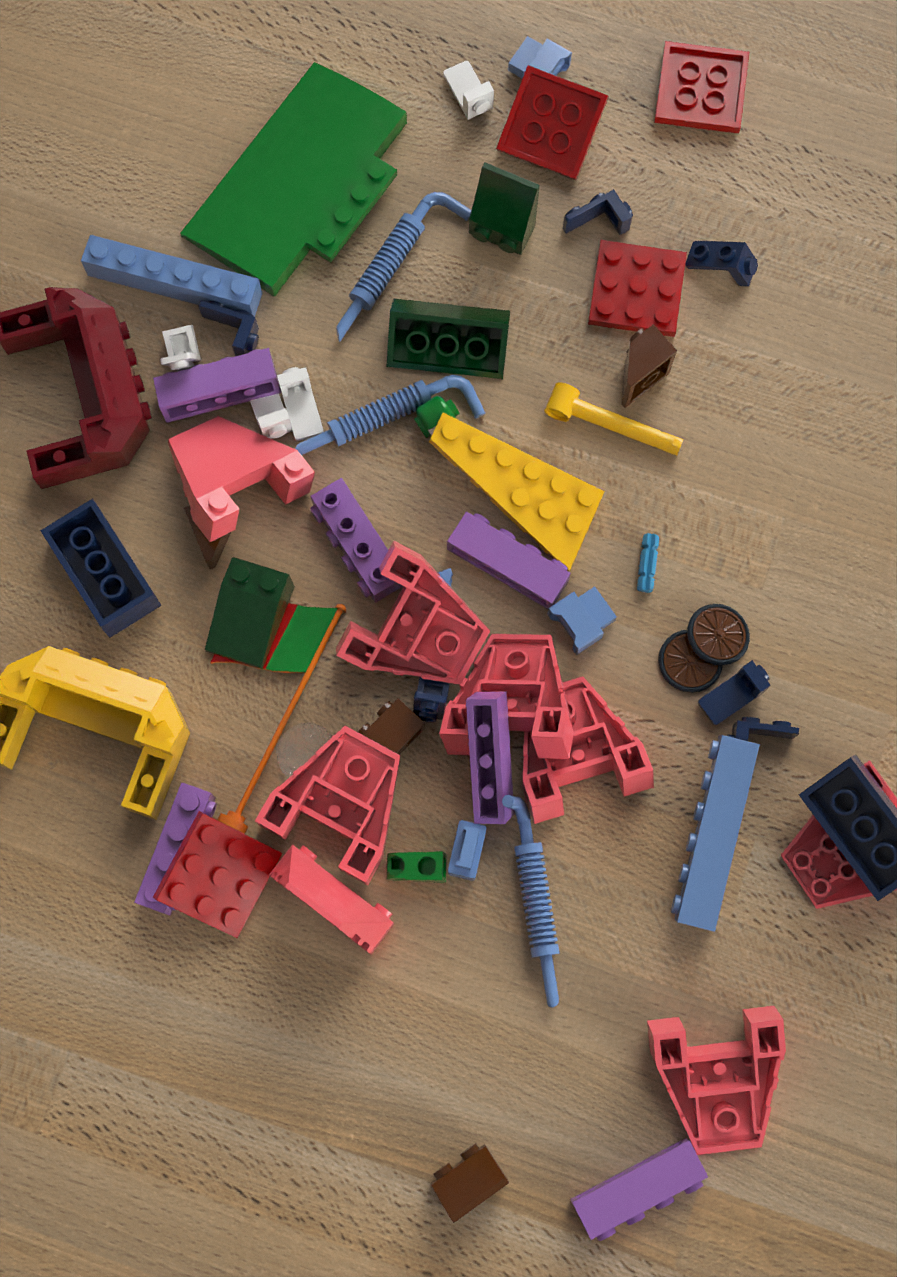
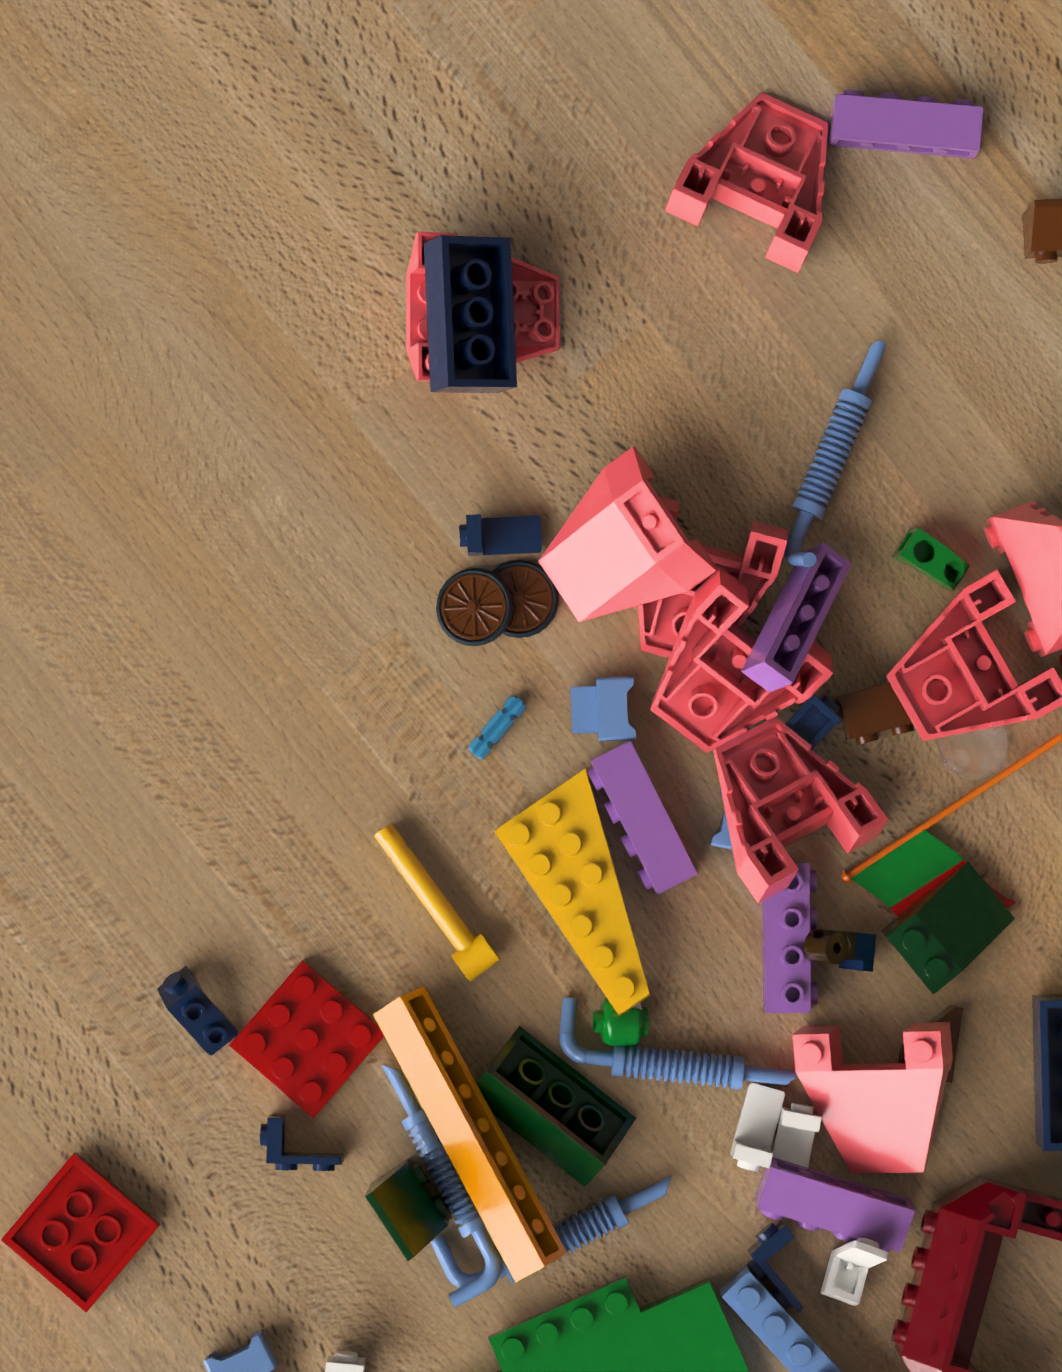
camera: 150 degrees left, 10 degrees up
medium blue piece [448,820,487,881] -> none
red plate [496,65,609,181] -> none
reddish brown slope [621,324,677,408] -> none
medium blue brick [671,735,760,932] -> none
dark blue bracket [727,717,799,741] -> none
none -> light orange brick [373,986,568,1282]
none -> medium blue piece [381,1064,502,1308]
none -> coral wedge [538,446,718,622]
none -> dark brown leg [804,929,876,972]

